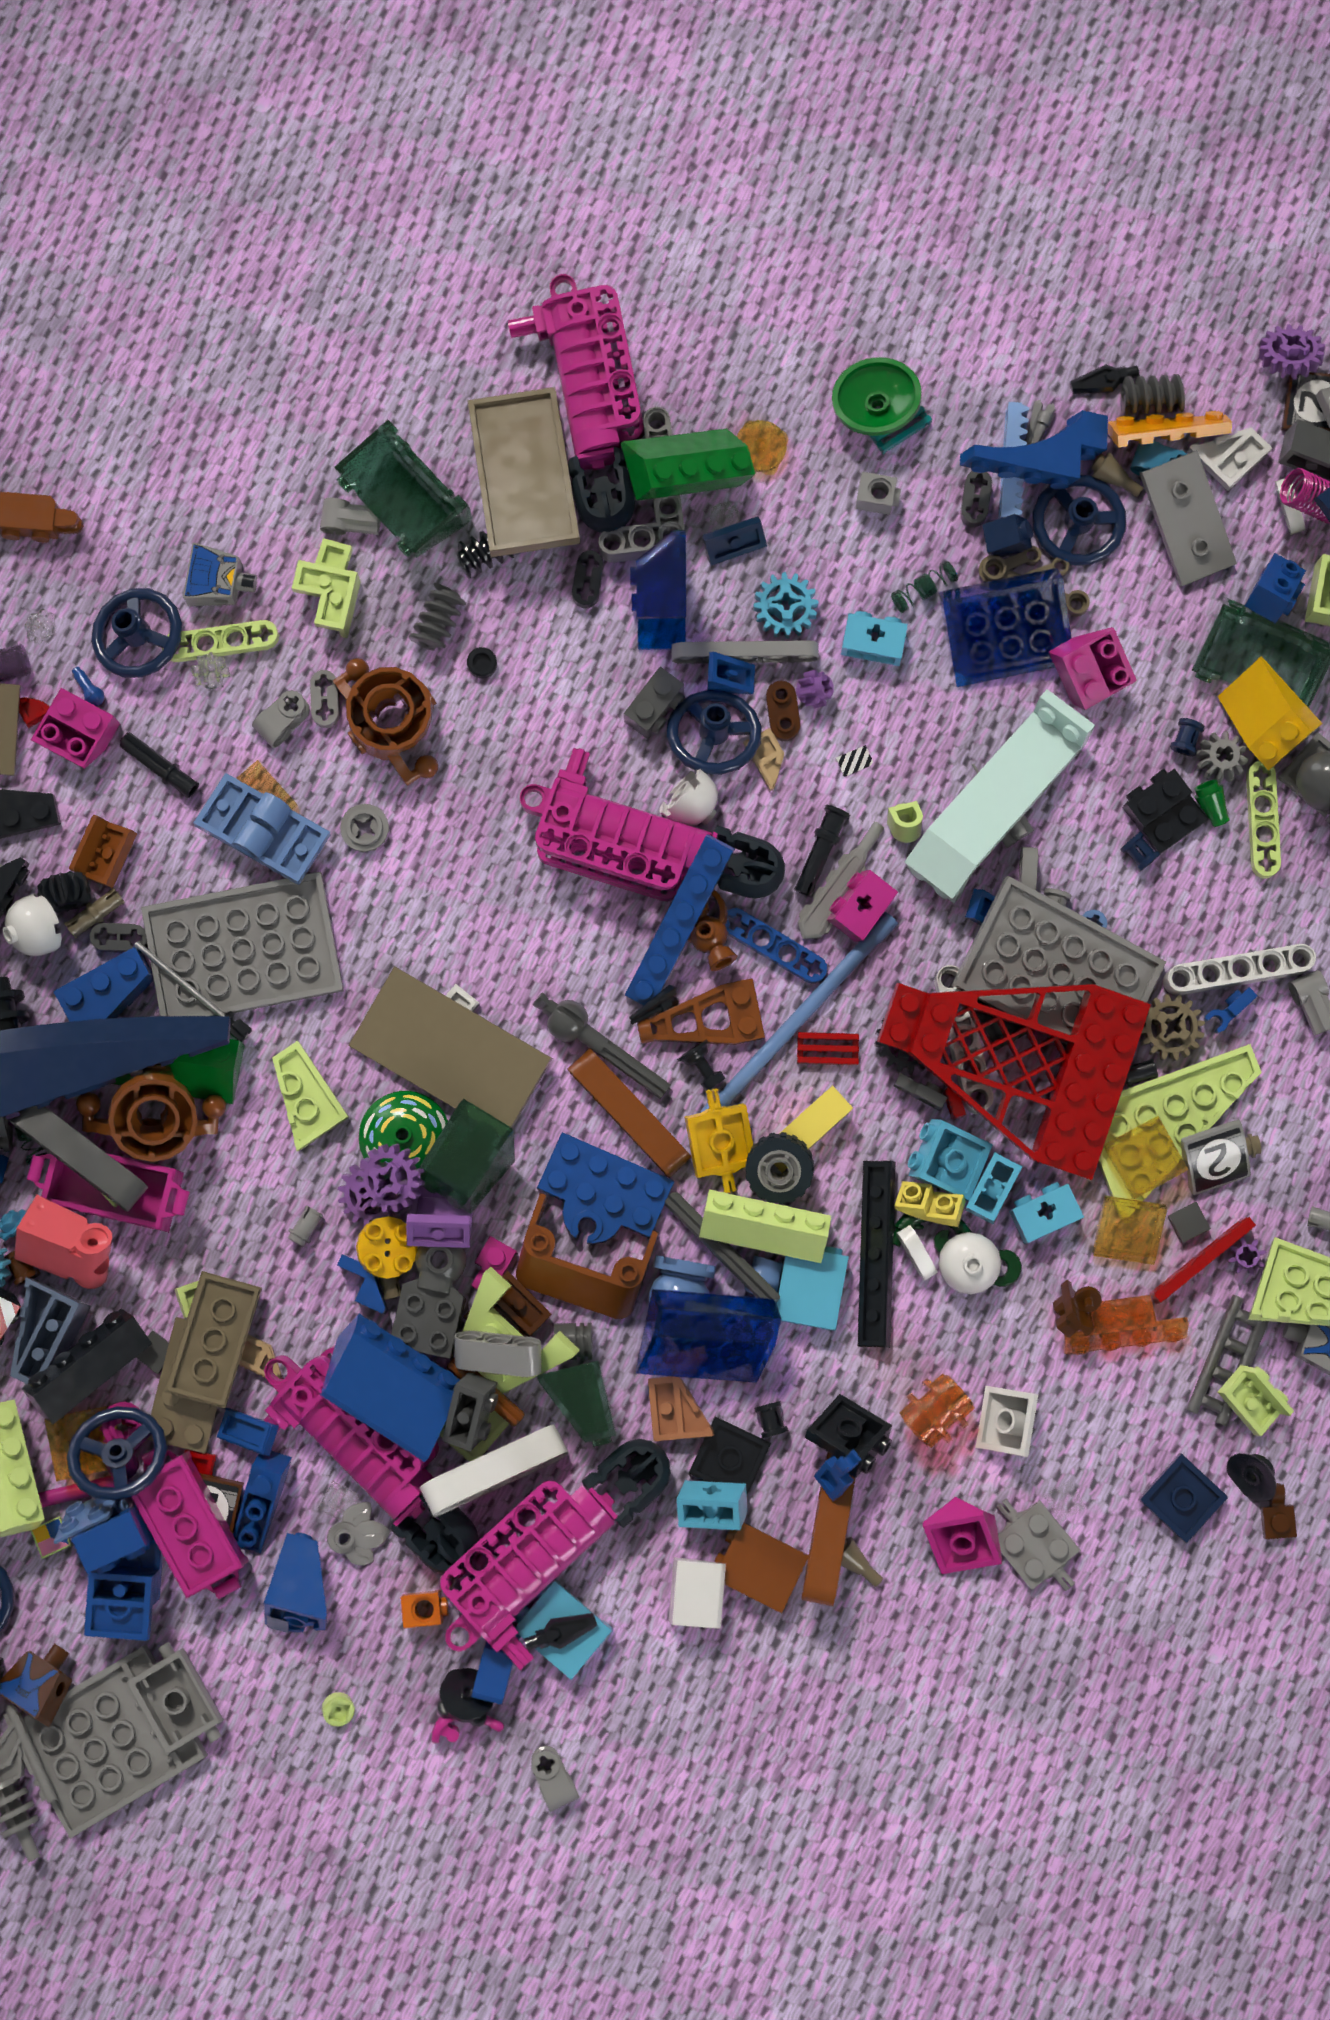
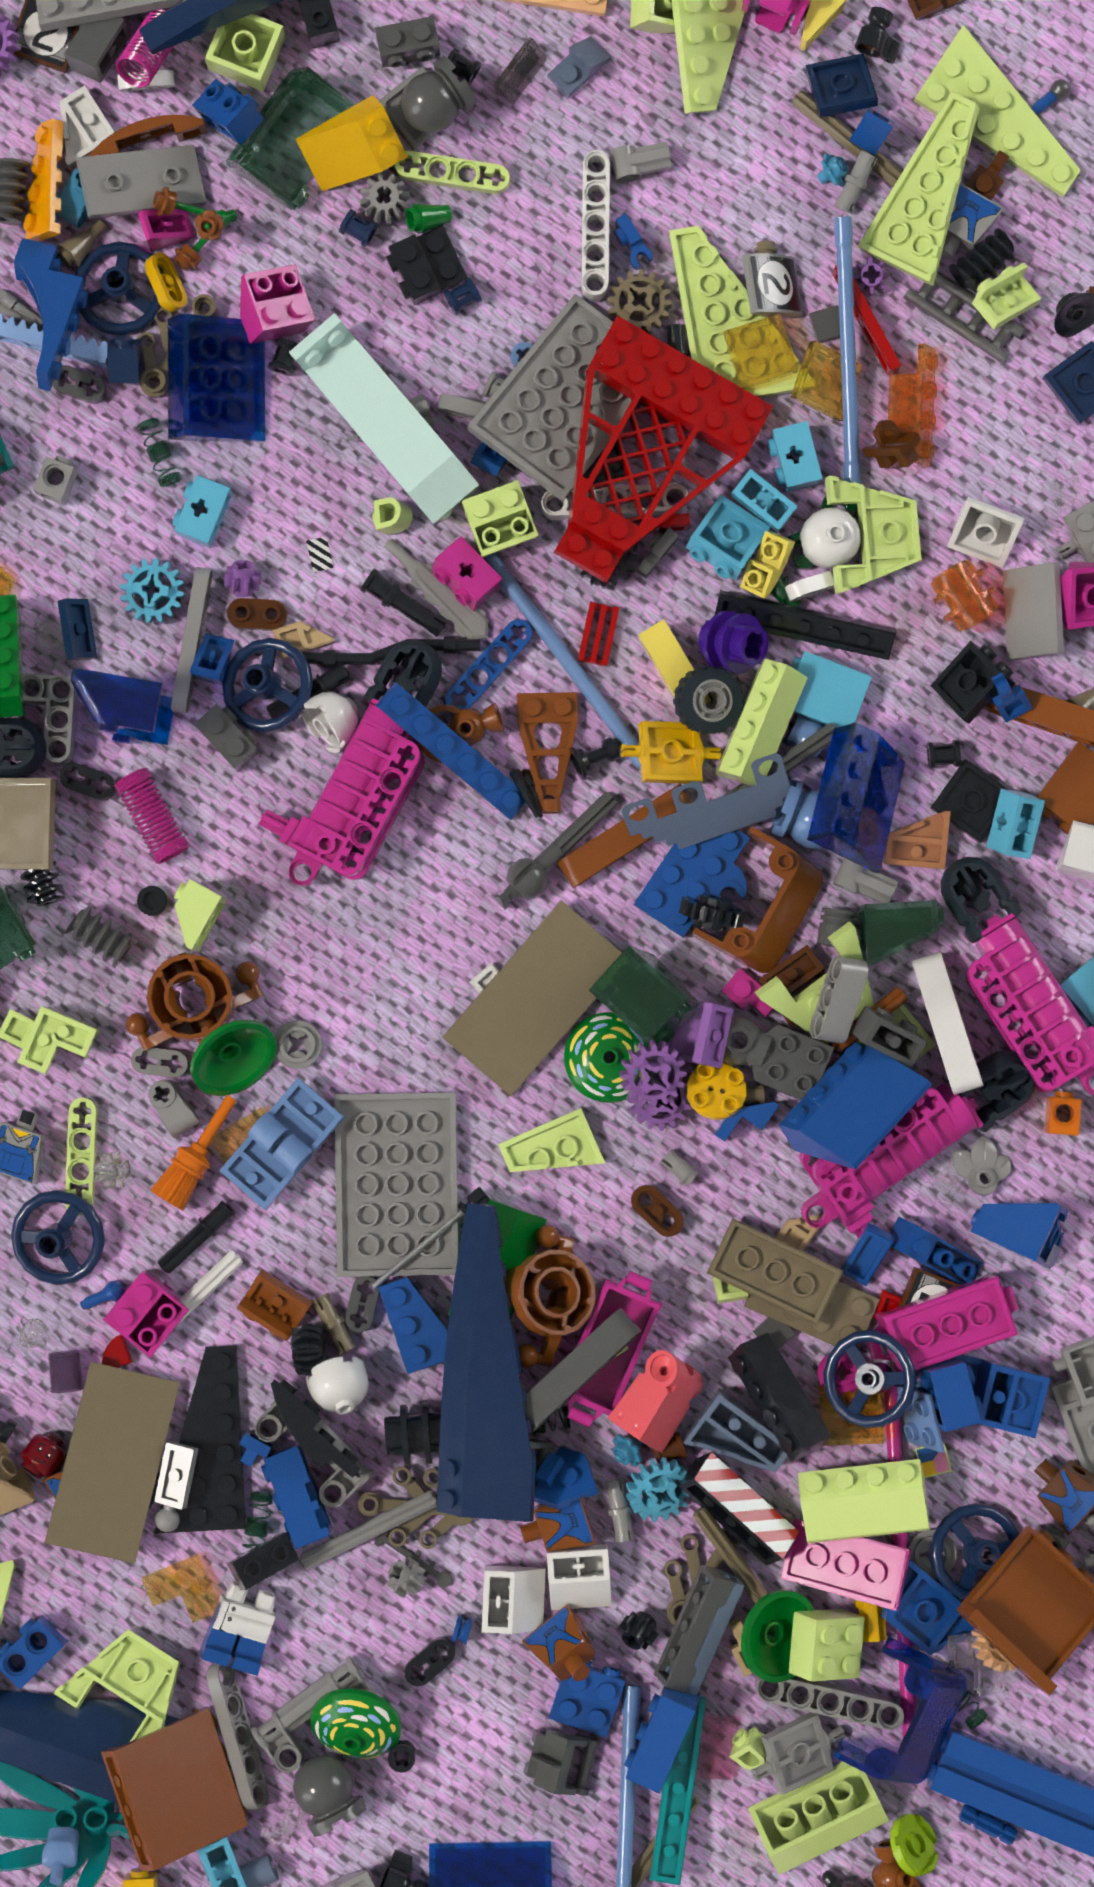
camera: 80 degrees left, 5 degrees up
none -> dark orange slope [89,115,207,156]
none -> dark pink piece [114,768,190,864]
none -> dark pink slope [138,209,195,252]
none -> yellow plate [145,252,187,312]
none -> orange piece [150,1095,237,1211]
none -> dark orange plant [153,187,237,272]
none -> yellowish green slope [174,879,227,952]
none -> white axle [180,1250,243,1322]
none -> green dish [190,1020,277,1096]
none -> black axle [266,663,352,719]
none -> black bush [267,338,298,376]
none -> black bar [302,636,480,668]
none -> yellowish green slope [462,480,539,558]
none -> sand blue piece [622,753,790,849]
none -> reddish brown plate [631,1185,683,1237]
none -> black gear [679,893,746,932]
none -> dark purple piece [698,611,769,674]
none -> yellowish green wing [825,476,922,594]
none -> light grey piece [833,856,898,906]
none -> medium blue piece [834,216,862,484]
none -> black piece [949,228,1016,293]
none -> light grey tile [1003,562,1064,660]

